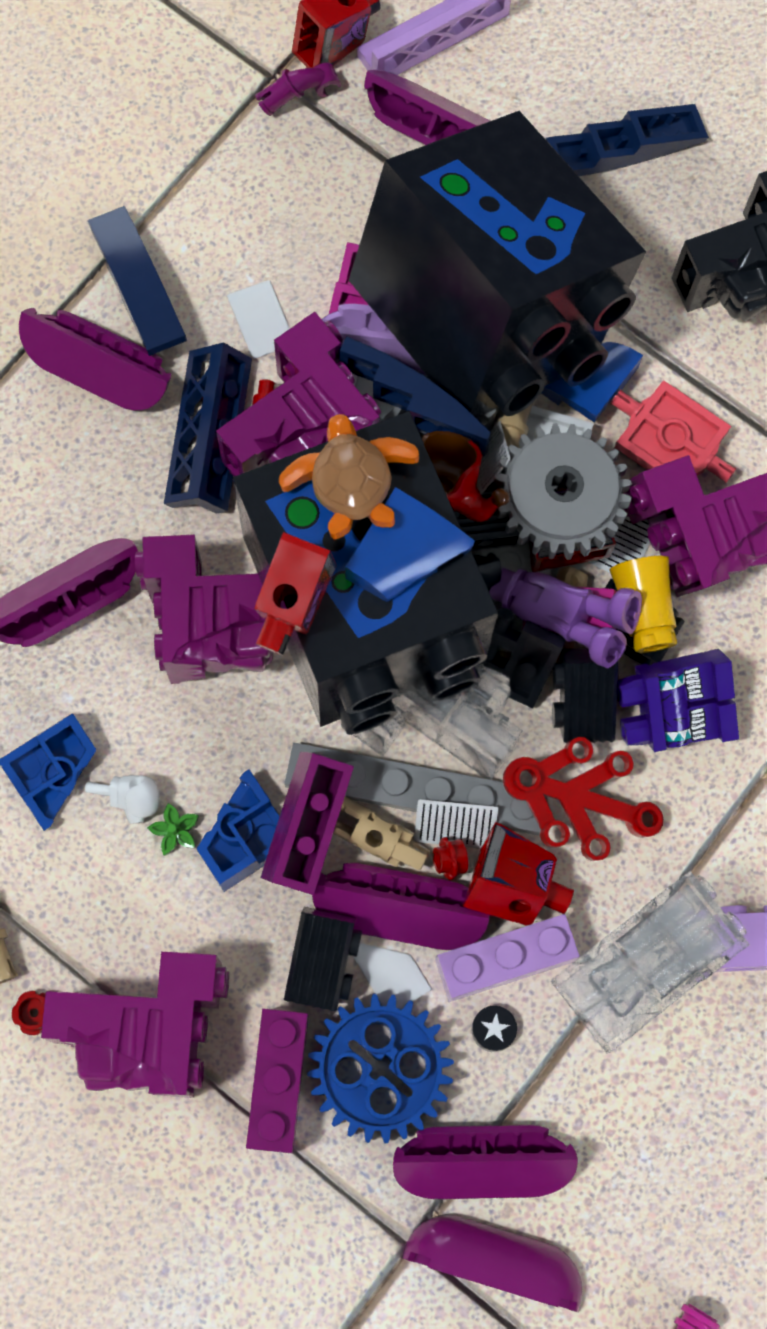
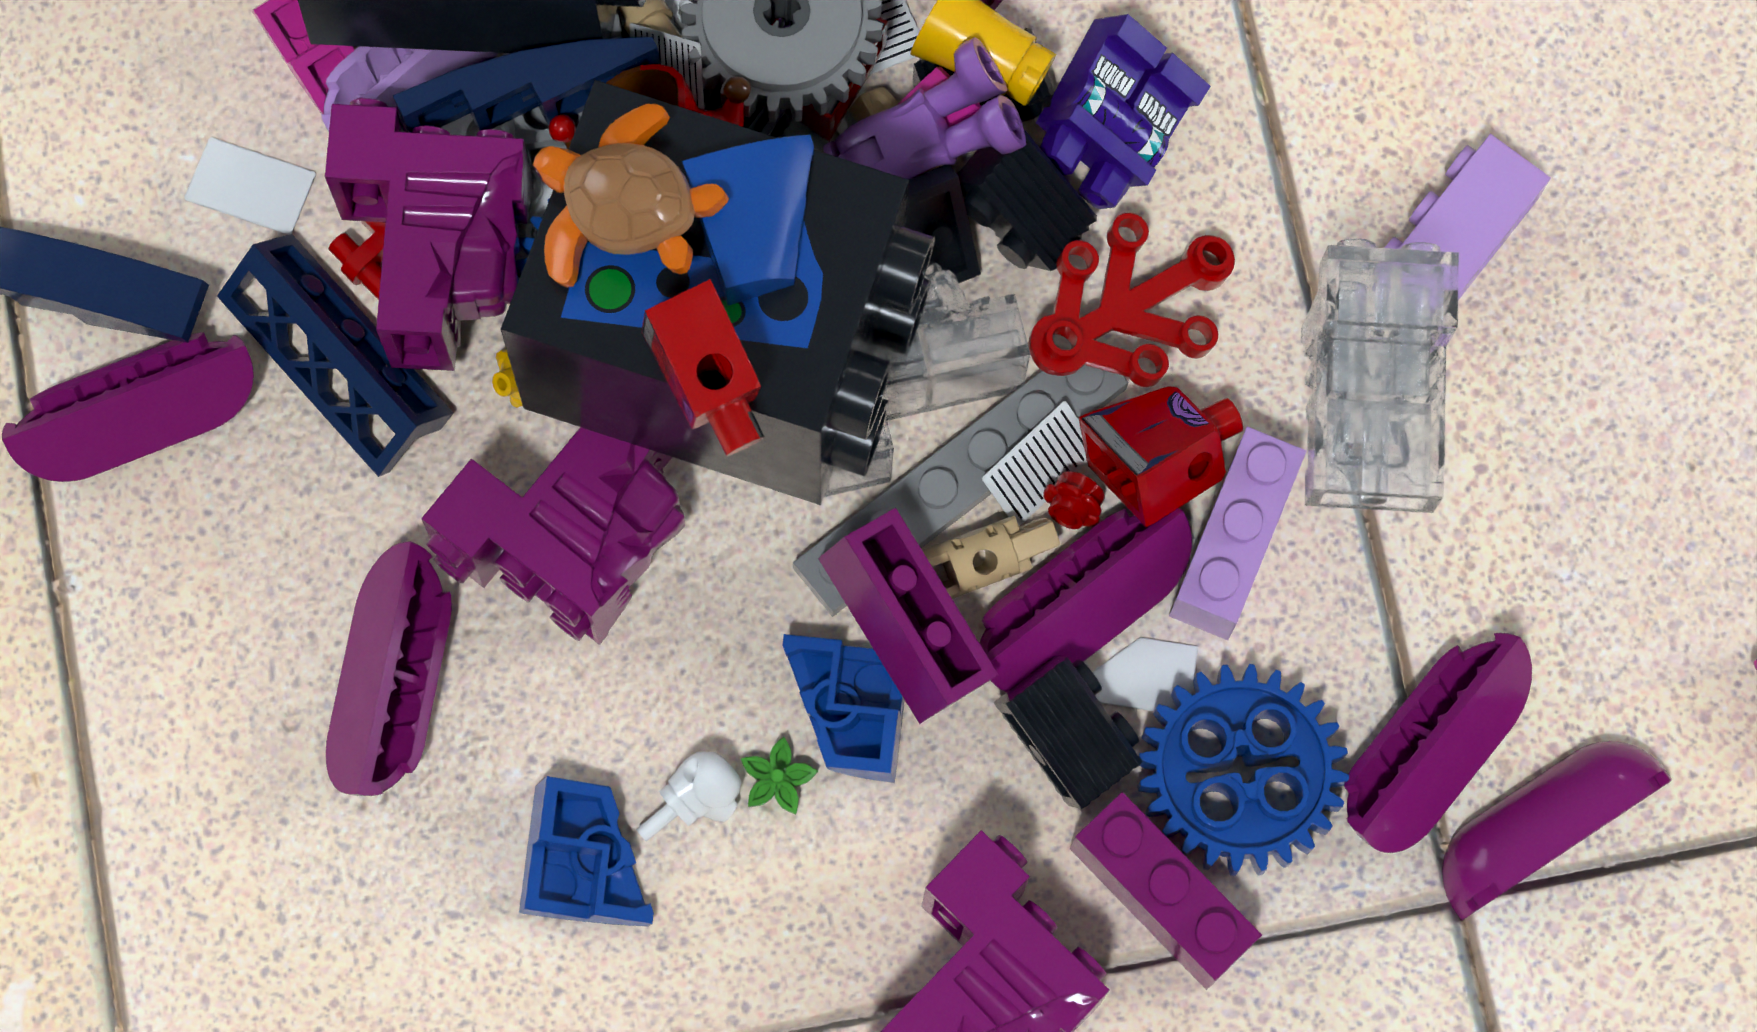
camera: 50 degrees left, 0 degrees up
black tile [471,1006,517,1052] -> none

